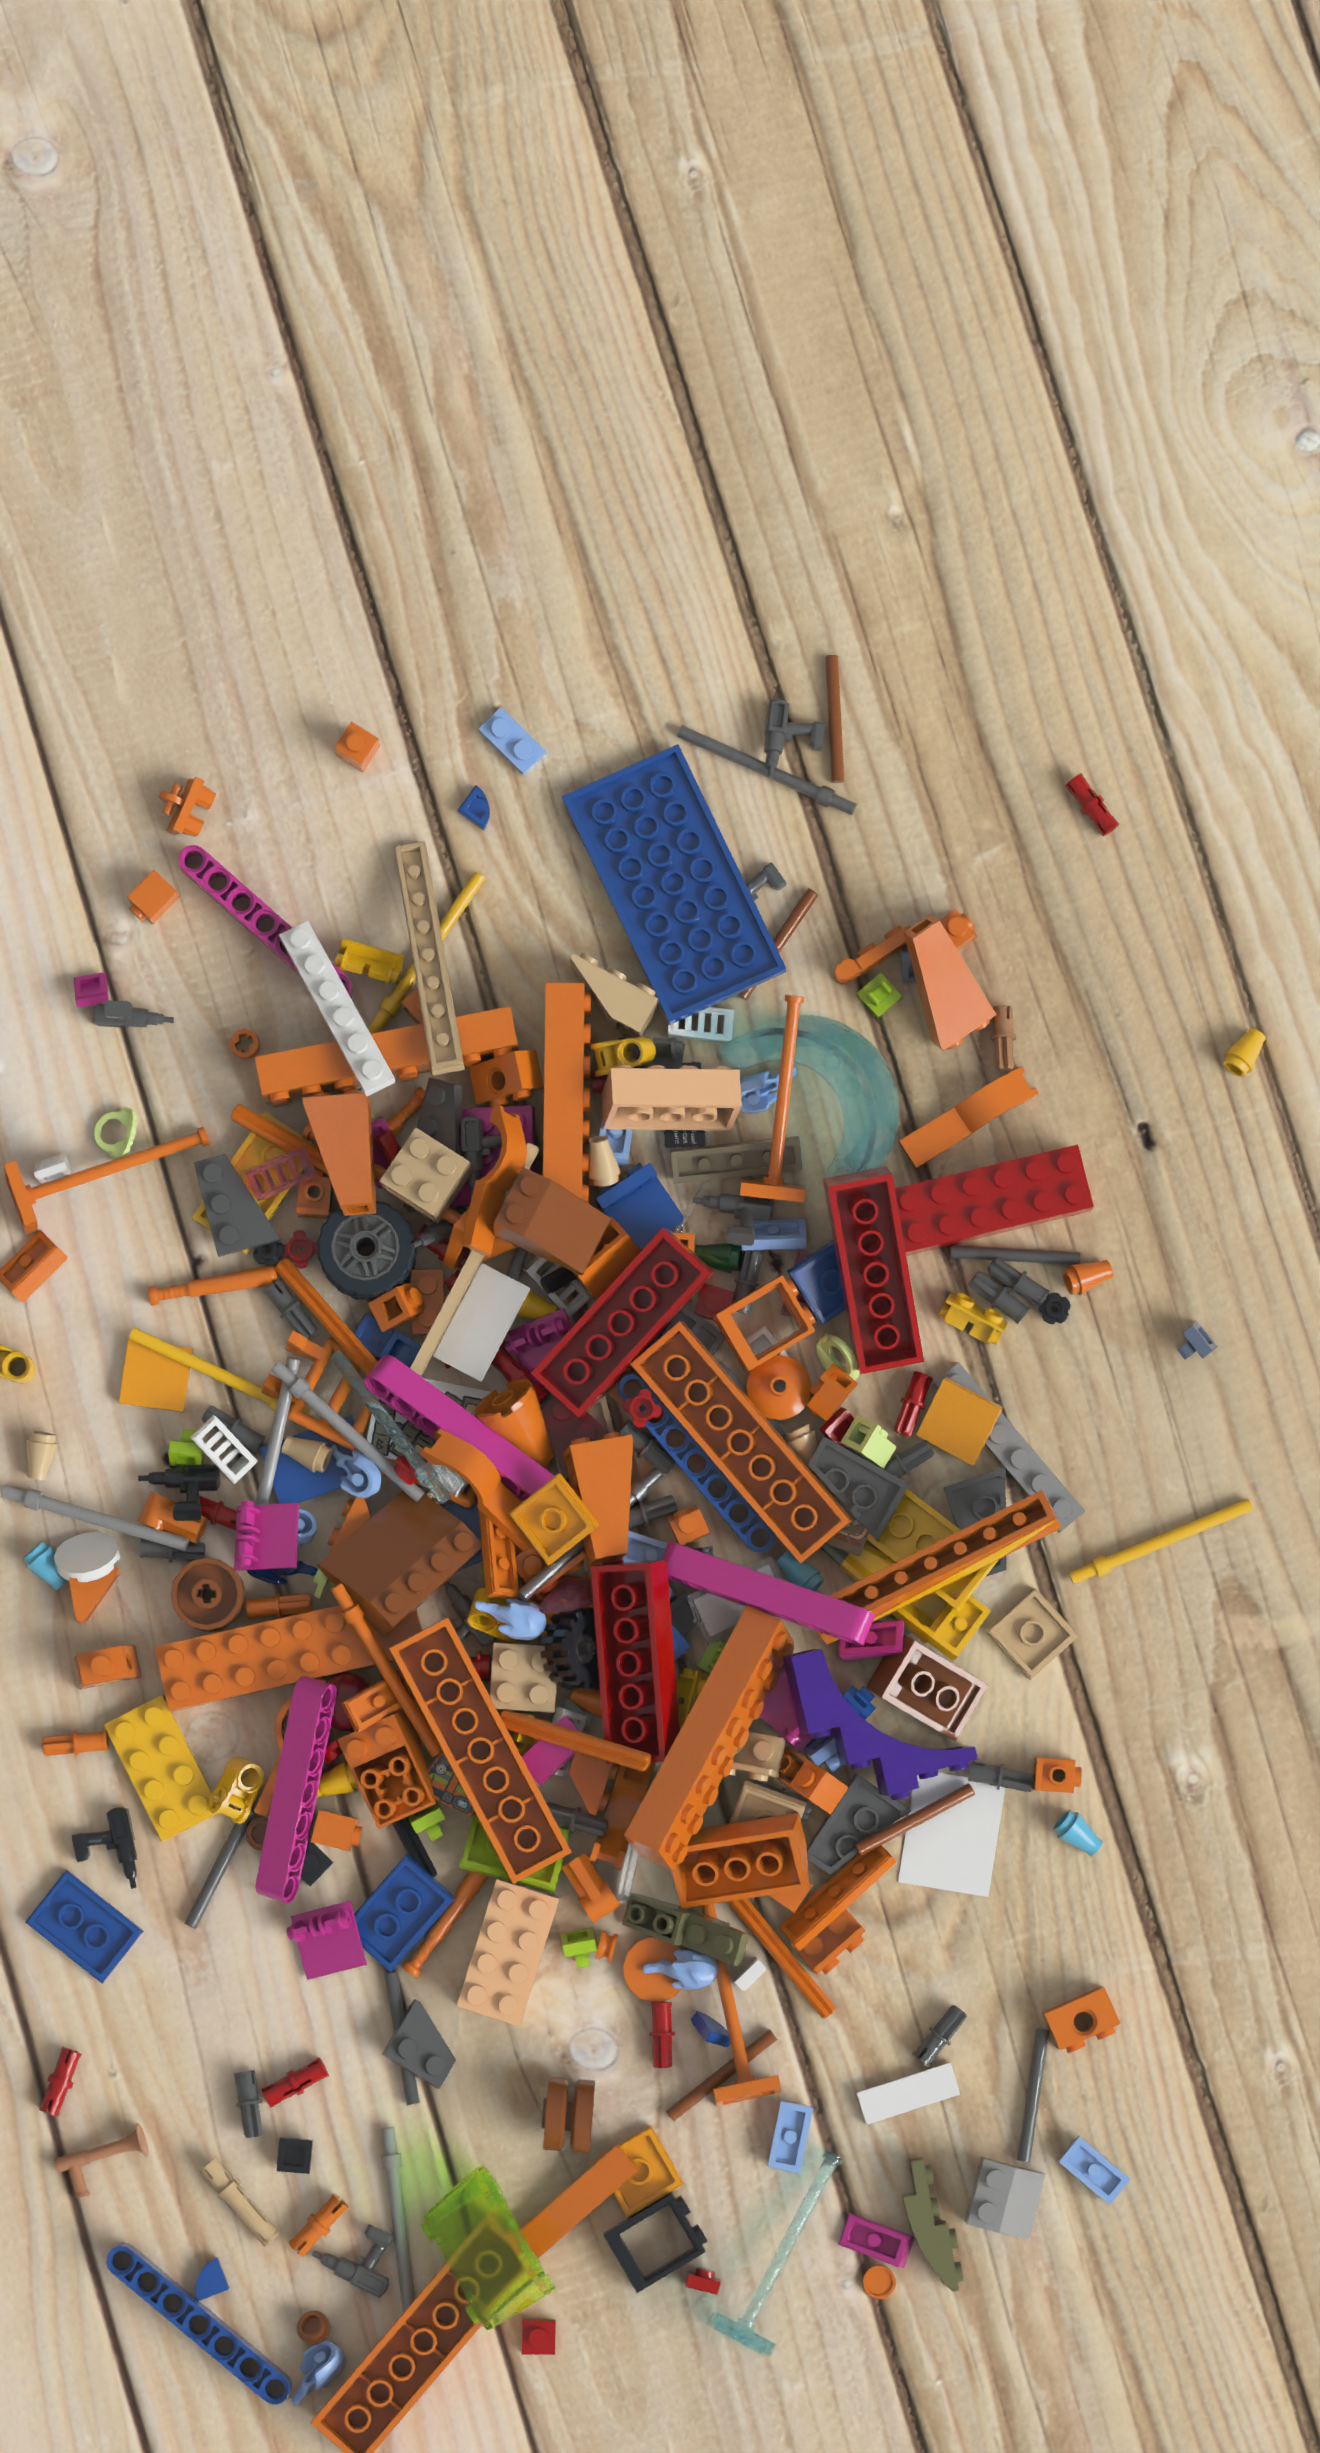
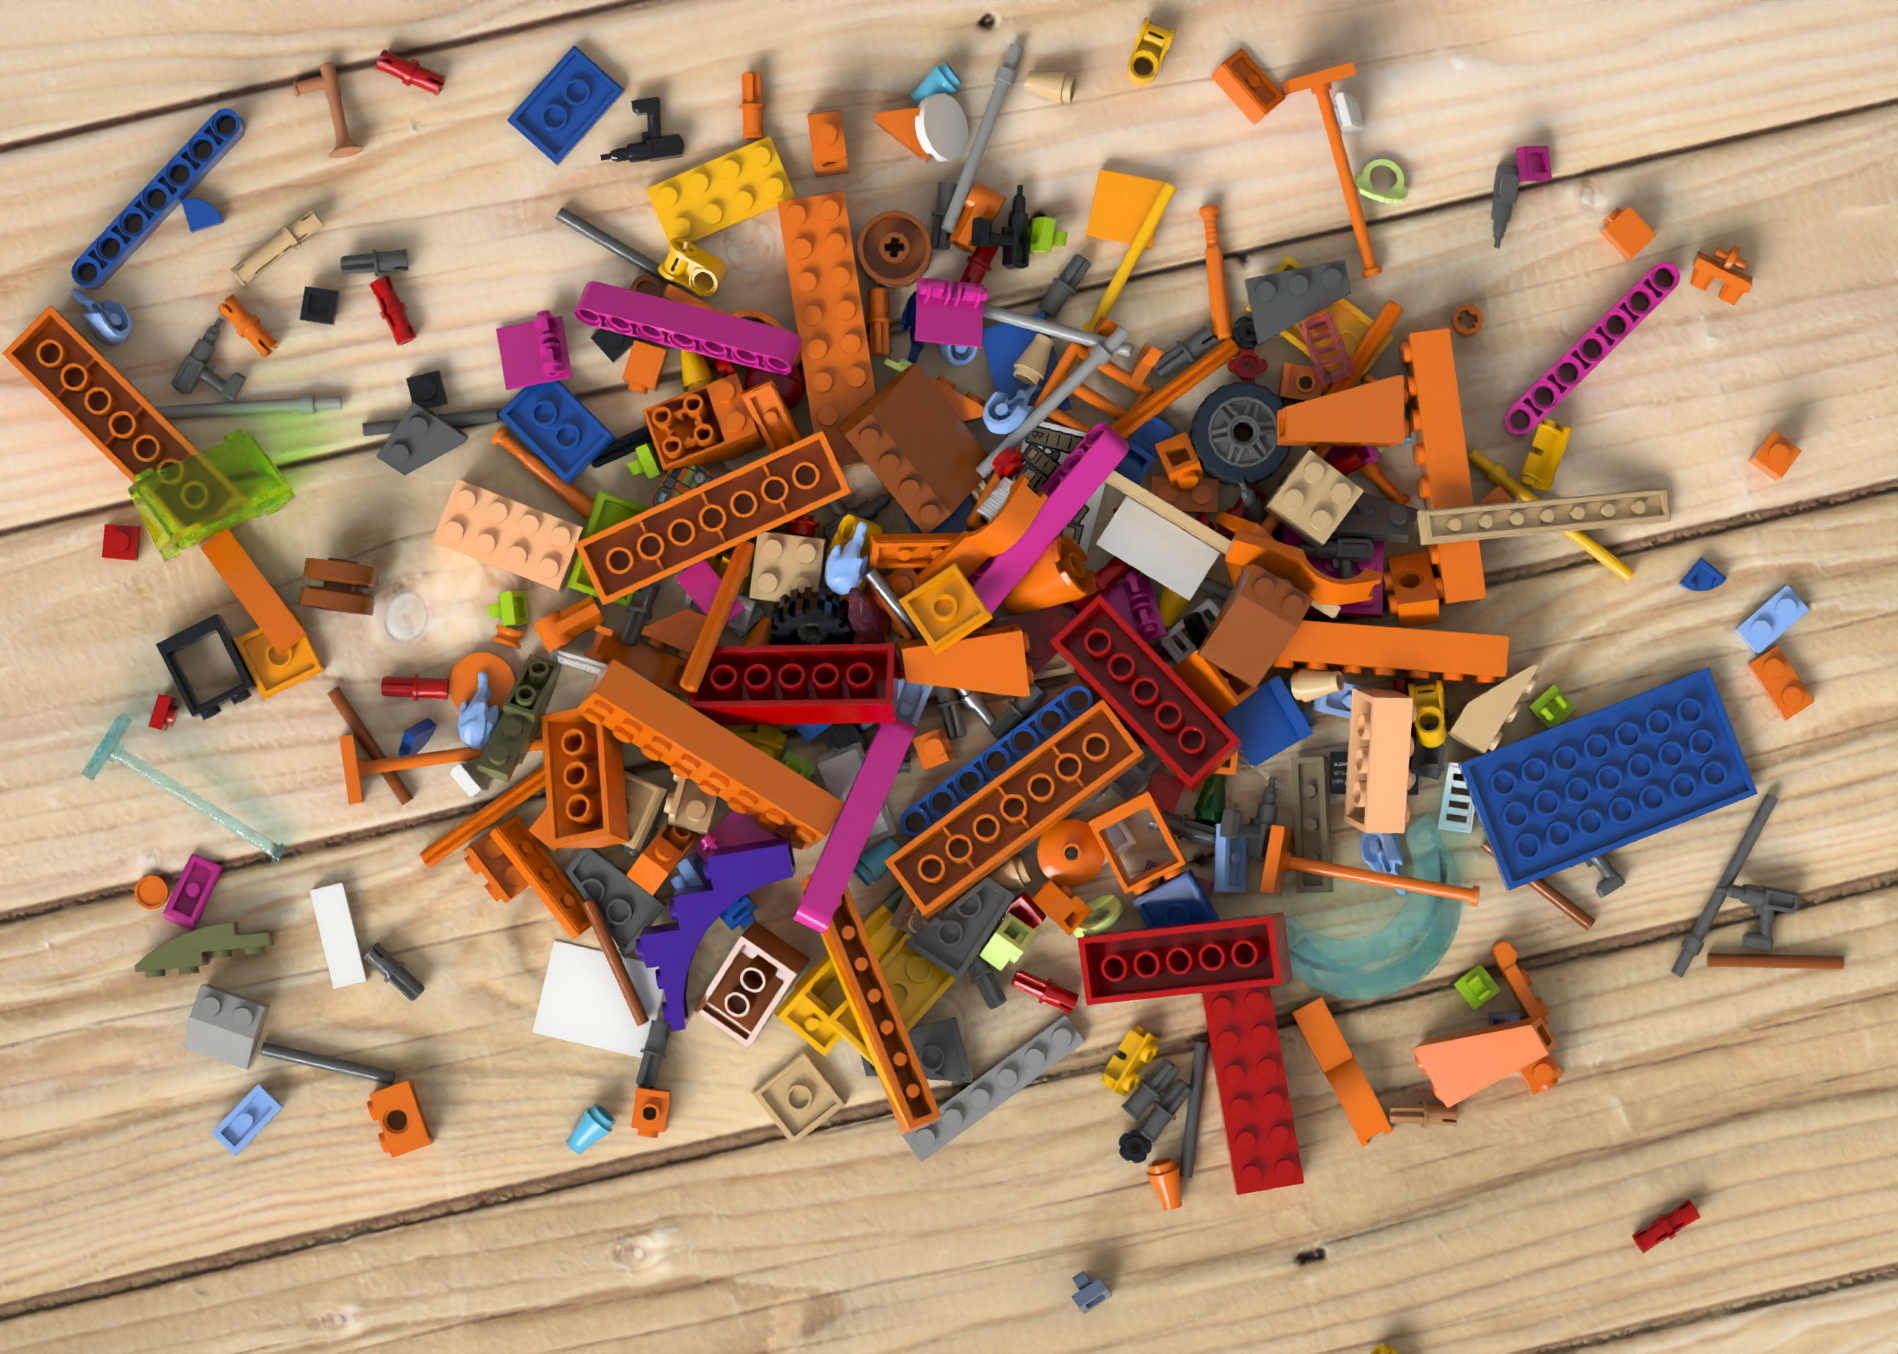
camera: 95 degrees right, 5 degrees up
white slope [190,1415,258,1484] -> none
white plate [279,921,395,1097] -> none
dark orange plate [297,2311,330,2345] -> none
orange bar [330,1582,442,1757] -> none
clear light blue bar [331,1351,450,1504] -> none
red plate [623,1389,662,1428] -> none
light blue plate [767,2100,813,2173] -> none
dark pink slope [839,1620,904,1662] -> none
light orange tile [916,1377,1003,1466] -> none
yellow bar [1068,1498,1253,1584] -> none
none -> black plate [406,370,448,409]
none -> lime tile [1528,684,1576,729]
none -> orange plate [1748,645,1815,720]

